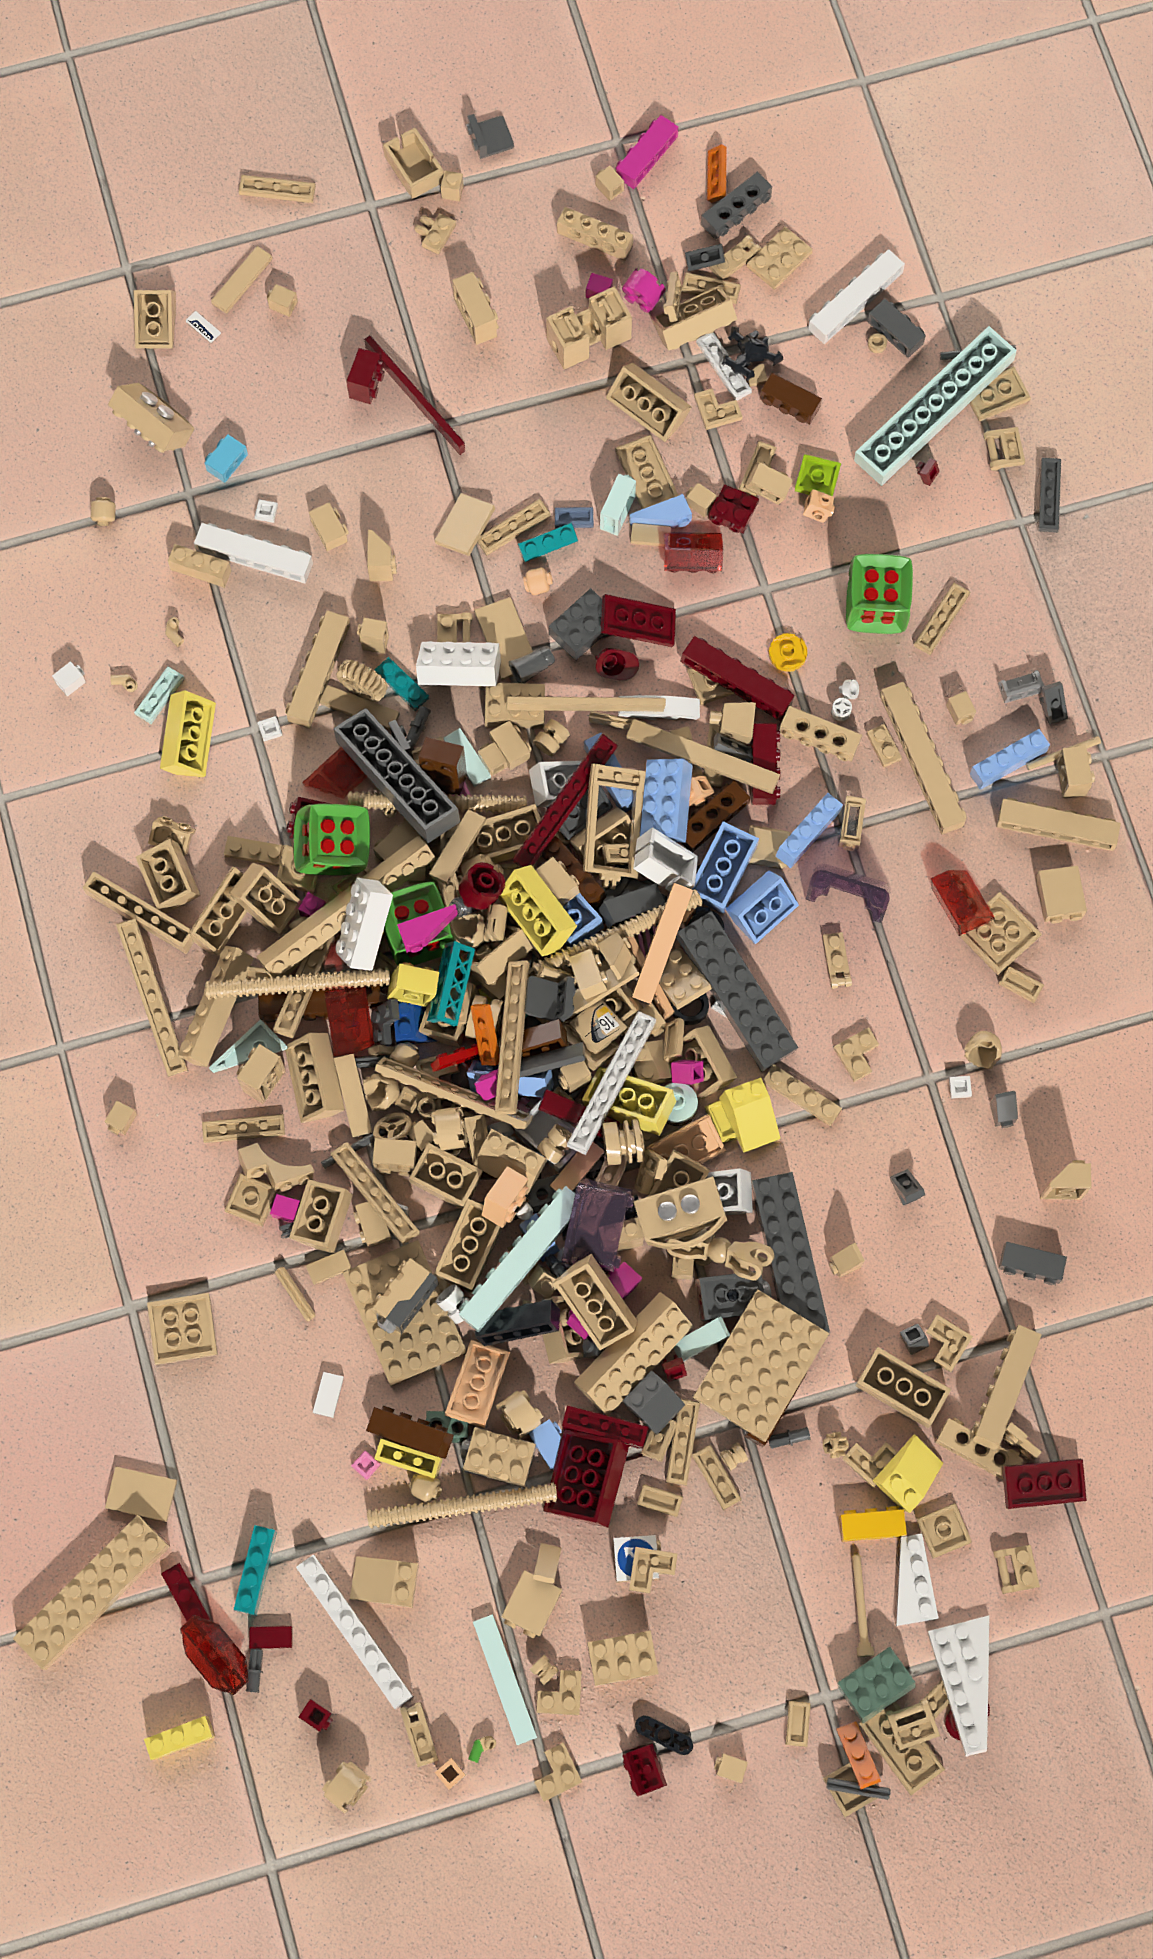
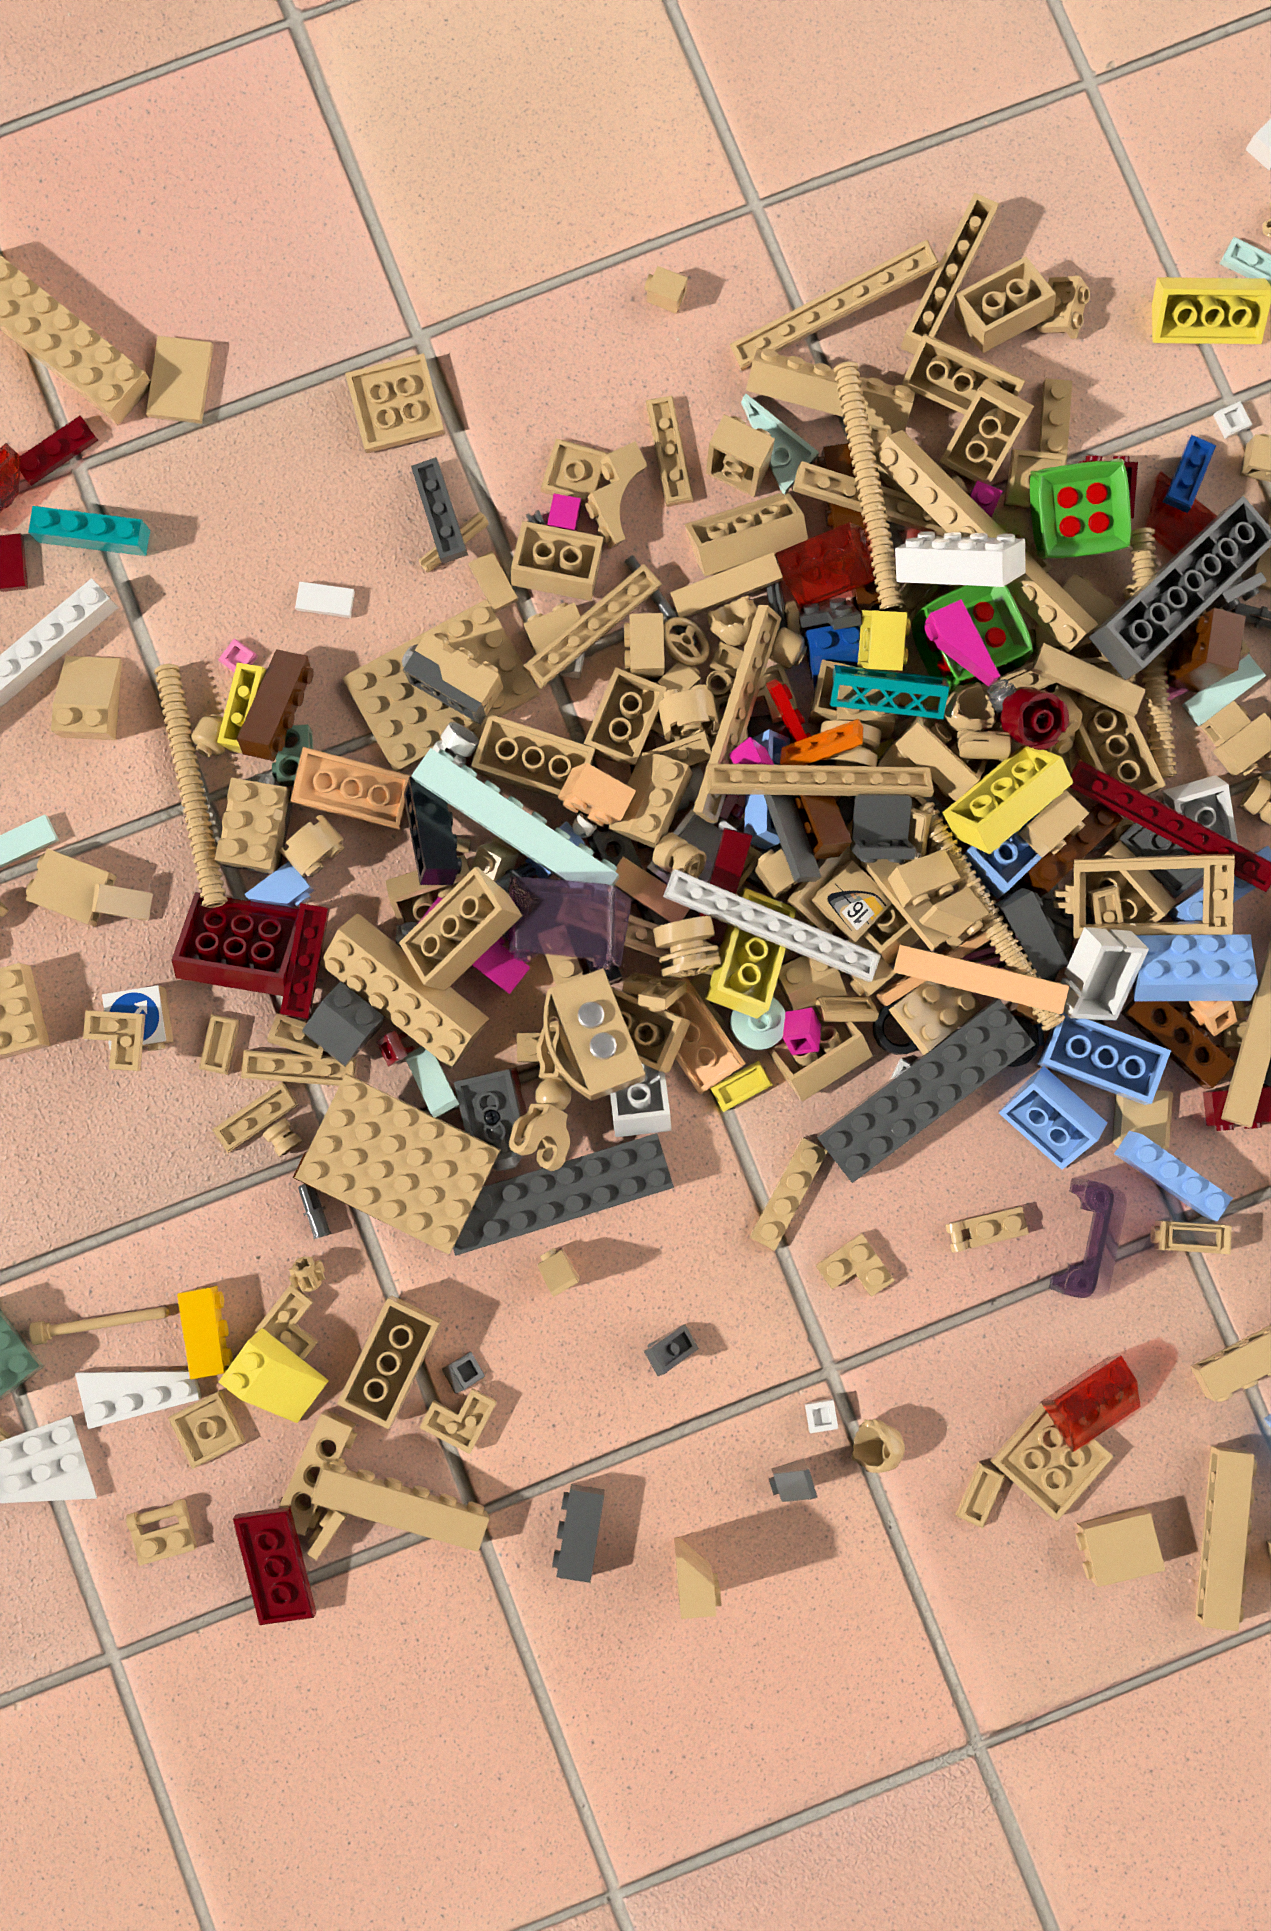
camera: 85 degrees right, 10 degrees up
light yellow slope [719,1078,780,1153] -> none
none -> dark grey plate [411,457,468,564]
none -> blue tile [1163,434,1216,513]

